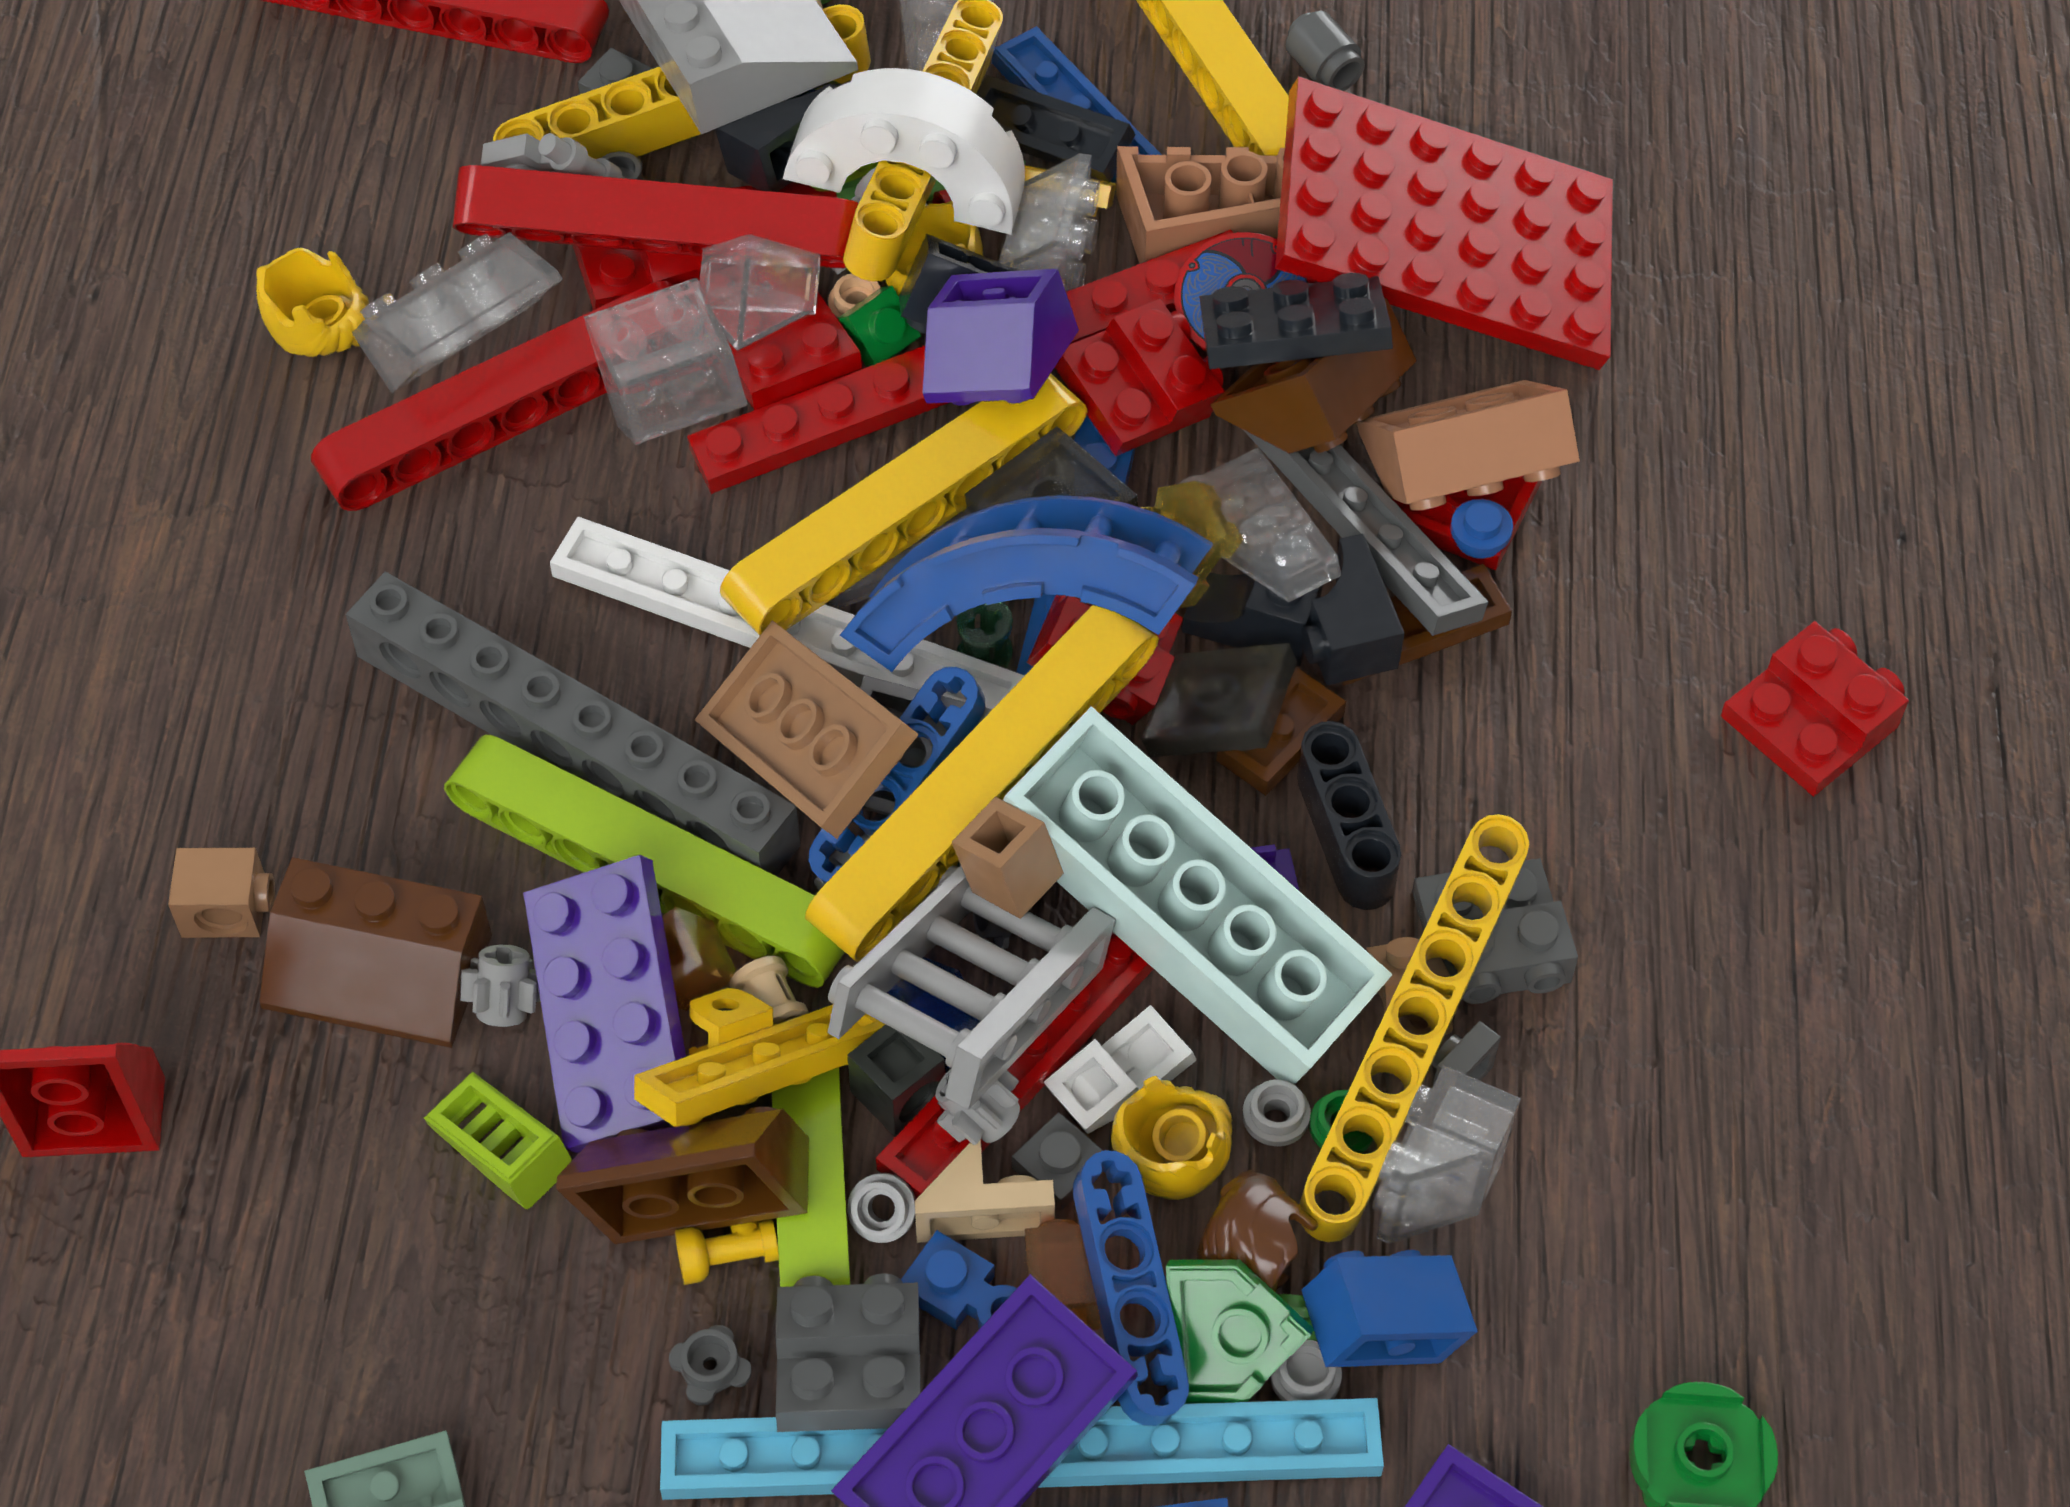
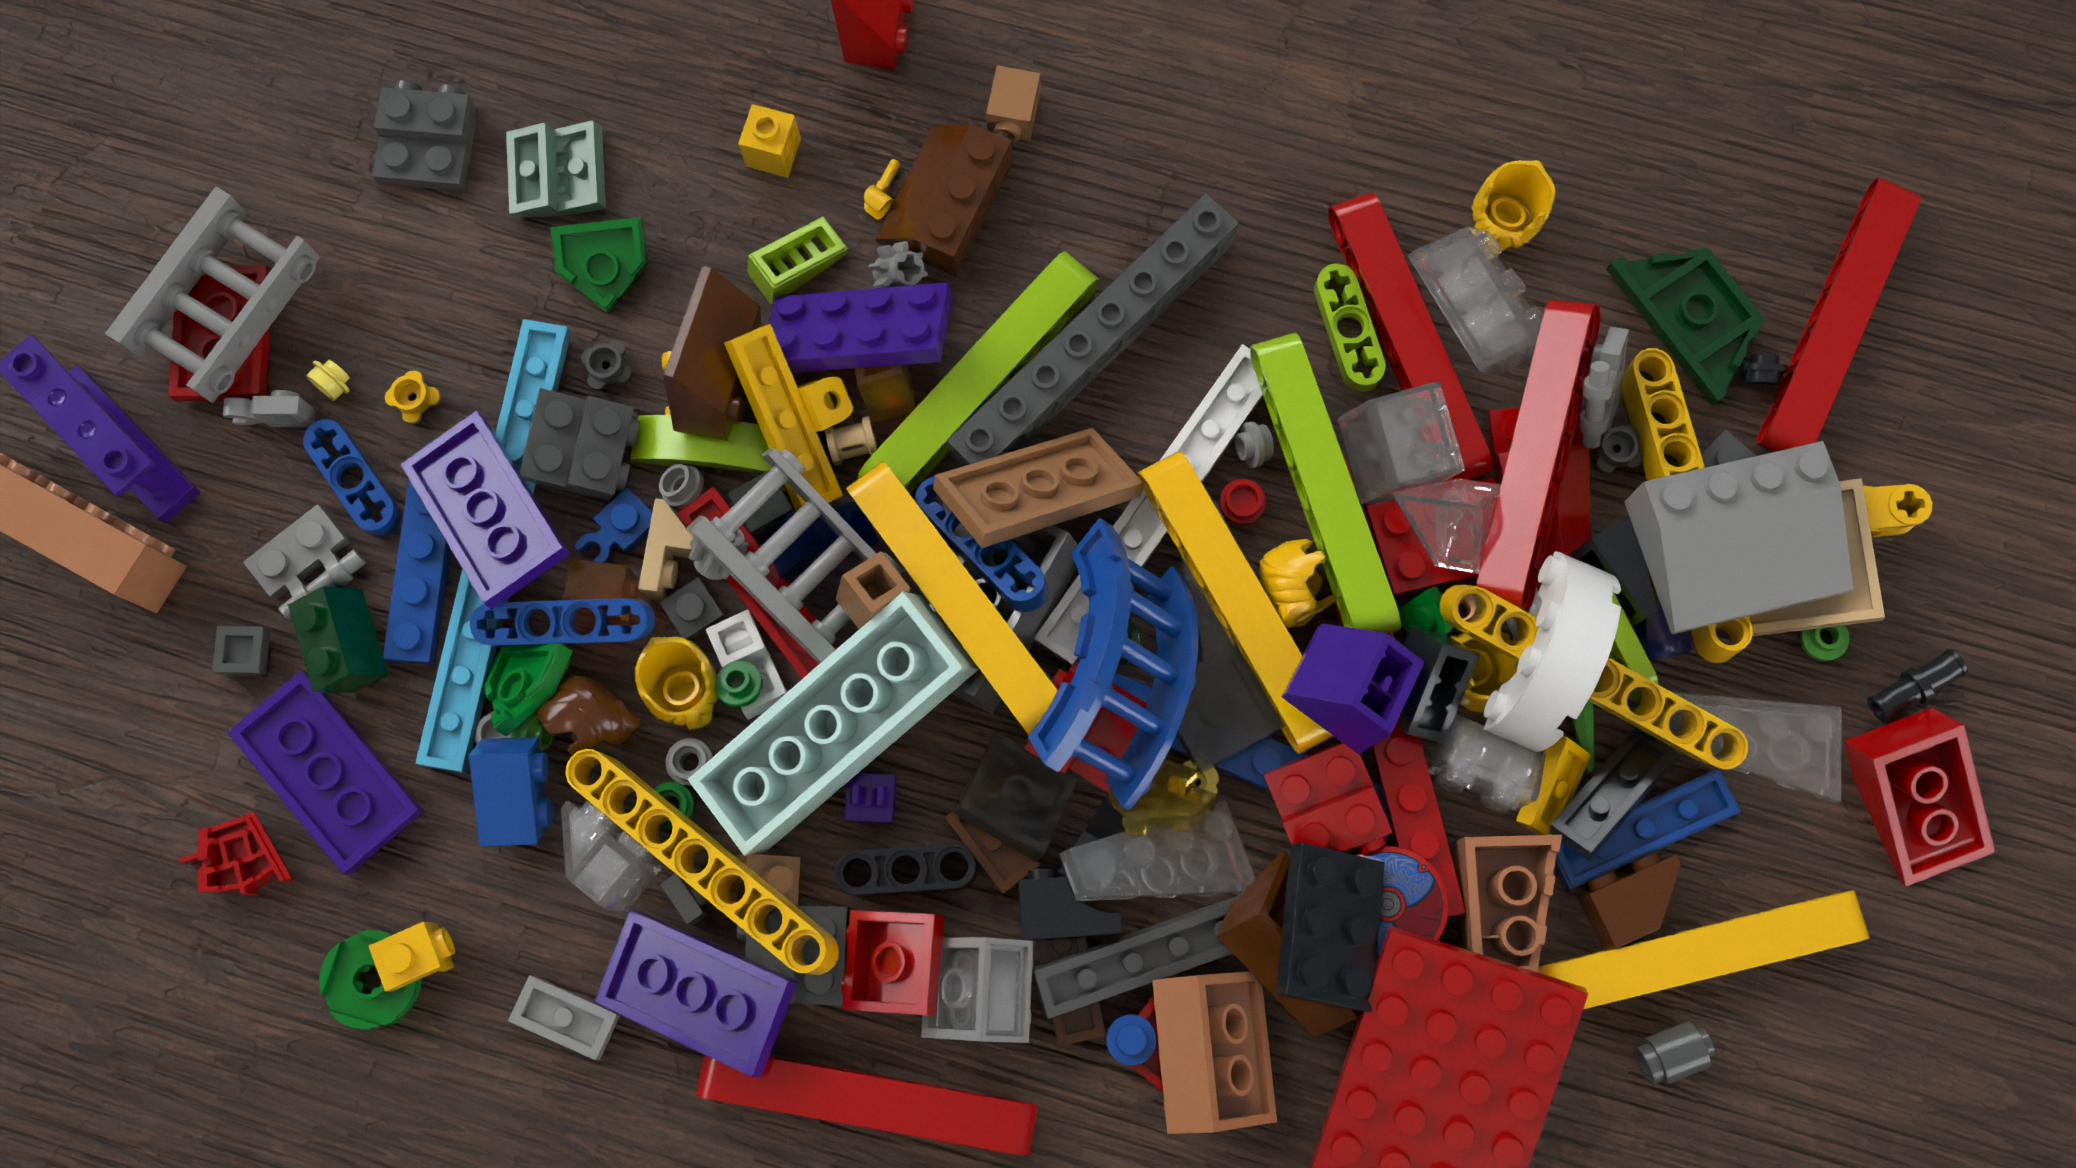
camera: 105 degrees right, 20 degrees up
none -> yellow bracket [368,921,455,992]
none -> light grey plate [508,975,621,1060]
none -> green plate [550,217,648,314]
none -> dark purple plate [594,910,798,1077]
none -> red beam [696,1055,1038,1156]
none -> green plate [715,661,763,707]
none -> yellow brick [738,104,801,178]
none -> red plate [841,910,944,1016]
none -> yellow hand [864,159,901,221]
none -> piece [921,937,1034,1043]
none -> red plate [1219,479,1266,525]
none -> light grey plate [1235,422,1274,468]
none -> lime beam [1250,332,1401,633]
none -> yellow hair [1259,539,1335,628]
none -> lime beam [1314,264,1386,392]
none -> reddish brown slope [1577,851,1681,950]
none -> dark green wing [1606,248,1764,406]
none -> black plate [1740,354,1789,385]

